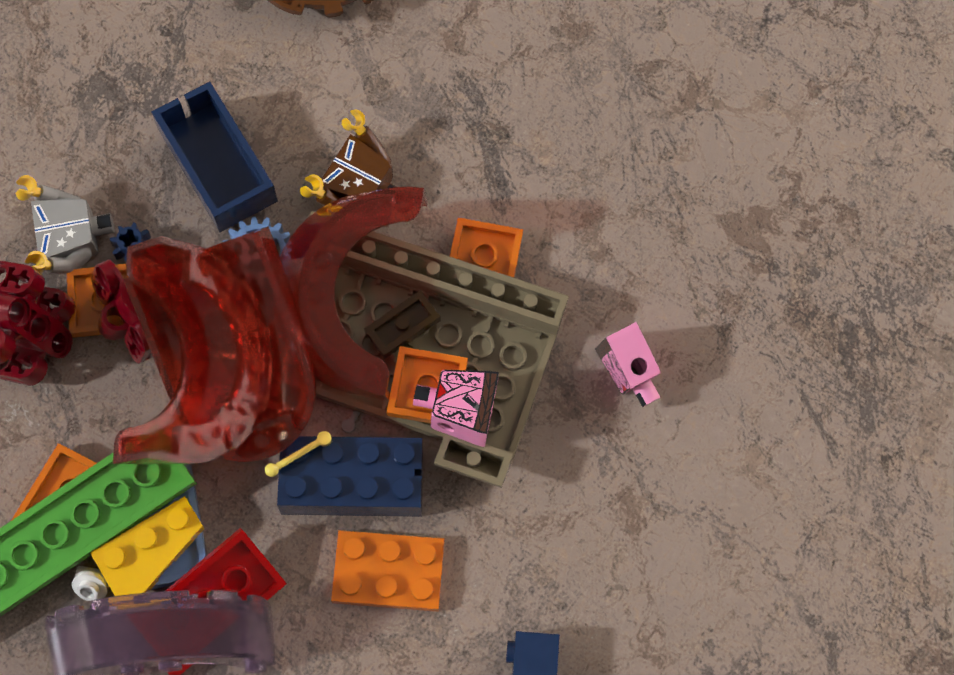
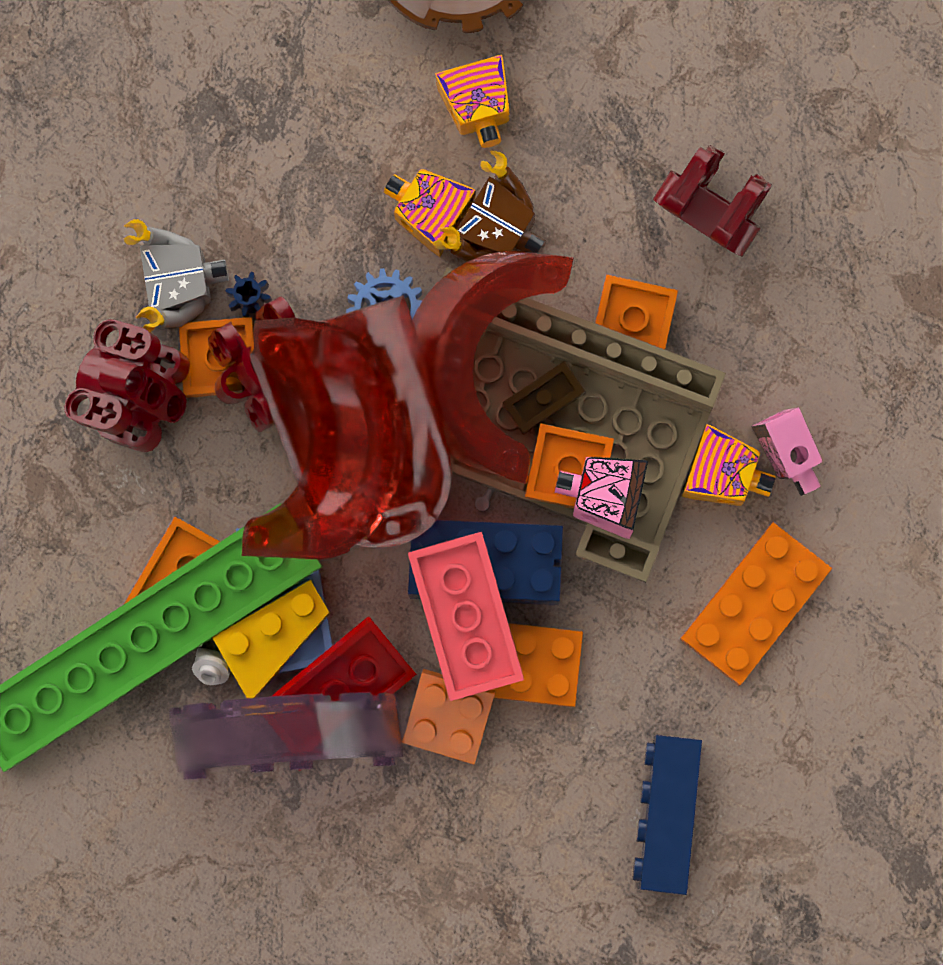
camera: 10 degrees right, 10 degrees up
dark blue piece [151,81,278,233] -> none
light yellow hinge [265,431,332,477] -> none
none -> torso [384,169,476,257]
none -> orange plate [402,669,496,765]
none -> coral plate [408,532,524,701]
none -> torso [435,54,509,148]
none -> dark red piece [653,145,772,257]
none -> orange plate [680,522,832,686]
none -> torso [682,424,776,506]

